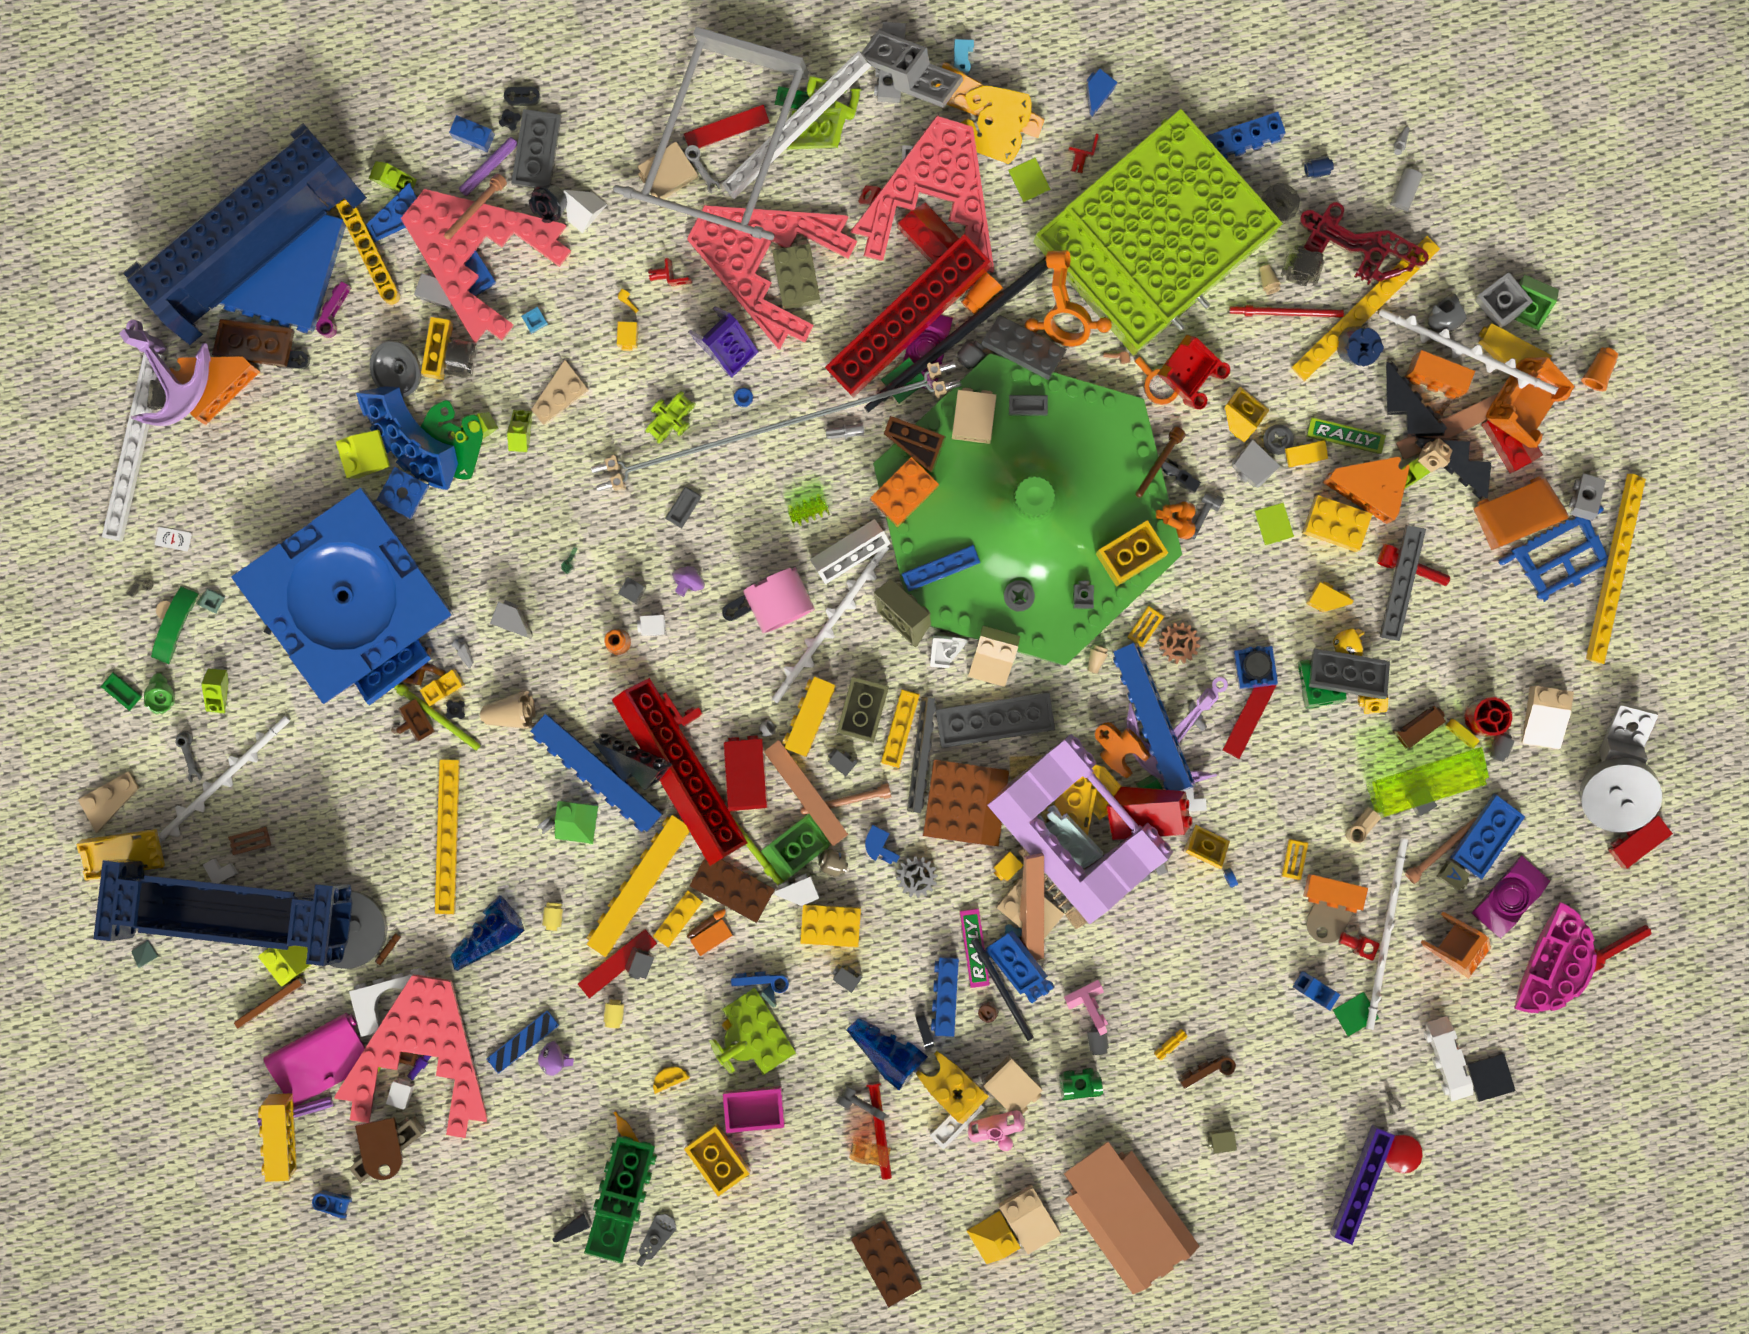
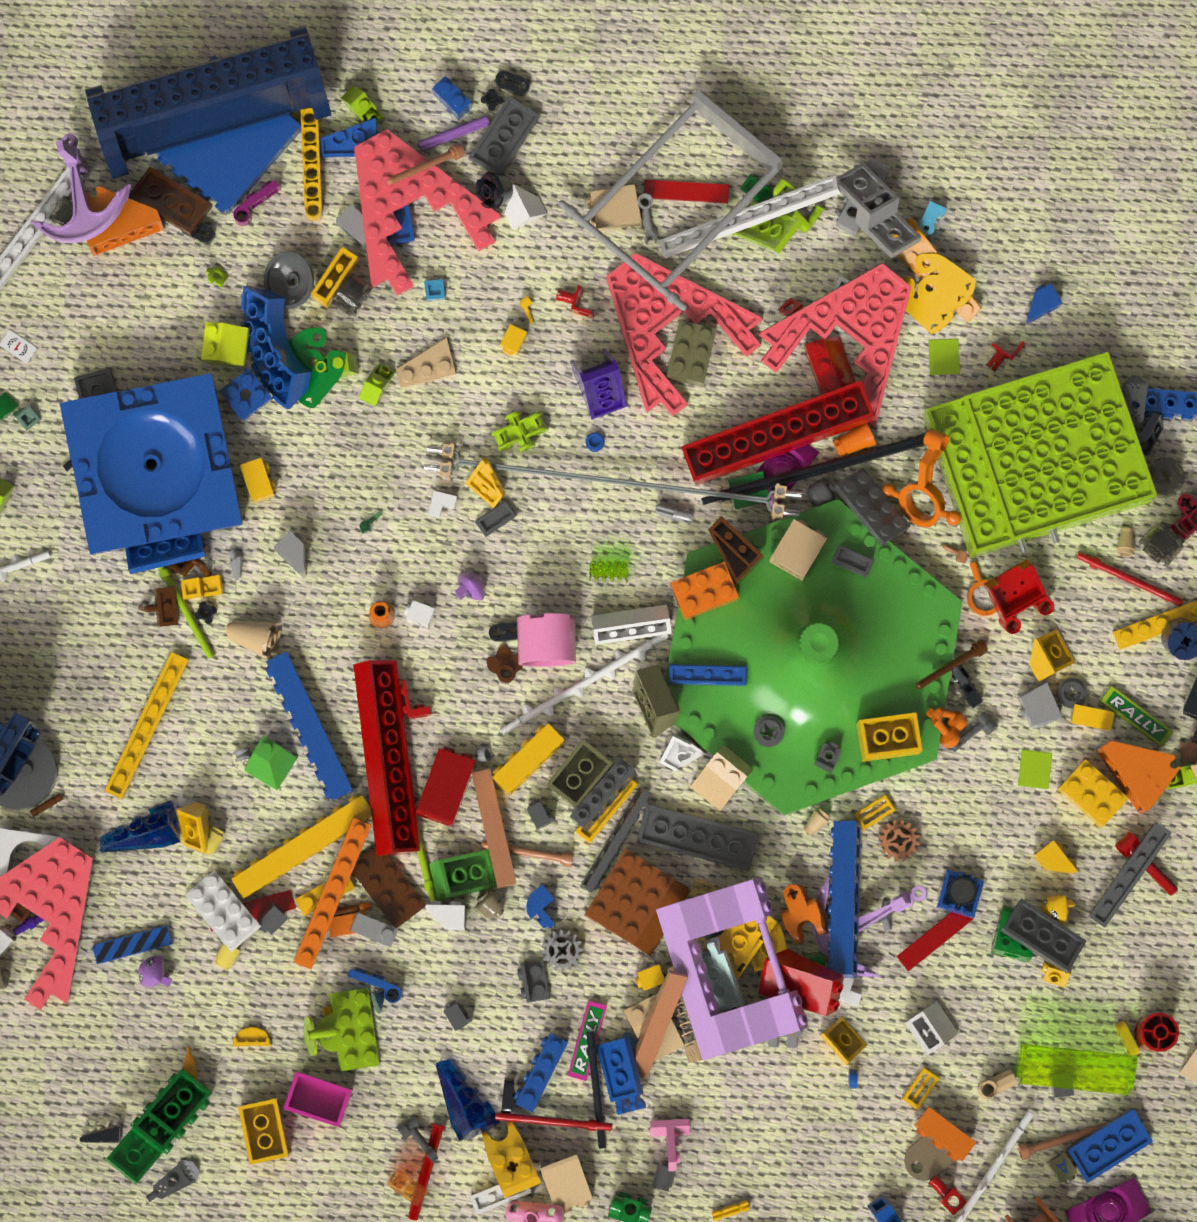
camera: 20 degrees right, 5 degrees down
black slope [593,733,672,790] -> none
dark grey brick [618,577,646,605] -> none
yellow brick [800,904,861,947] -> none
reddish brown tile [978,1002,999,1023] -> none
reddish brown window [1392,706,1446,749] -> none
dark grey brick [1490,733,1515,762] -> none
none -> dark grey tile [74,368,118,399]
none -> yellow slope [176,802,209,853]
none -> white plate [185,870,261,952]
none -> lime plant [206,266,228,287]
none -> yellow brick [240,458,277,504]
none -> orange brick [293,816,372,969]
none -> light grey slope [350,913,398,947]
none -> white piece [428,491,457,518]
none -> yellow wing [465,457,506,508]
none -> reddish brown plate [486,645,523,683]
none -> red bar [495,1112,613,1131]
none -> dark grey bracket [517,961,550,1003]
none -> dark grey brick [570,758,637,832]
none -> white slope [904,1001,959,1055]
none -> dark grey piece [1123,377,1148,433]
none -> black plate [1137,412,1164,456]

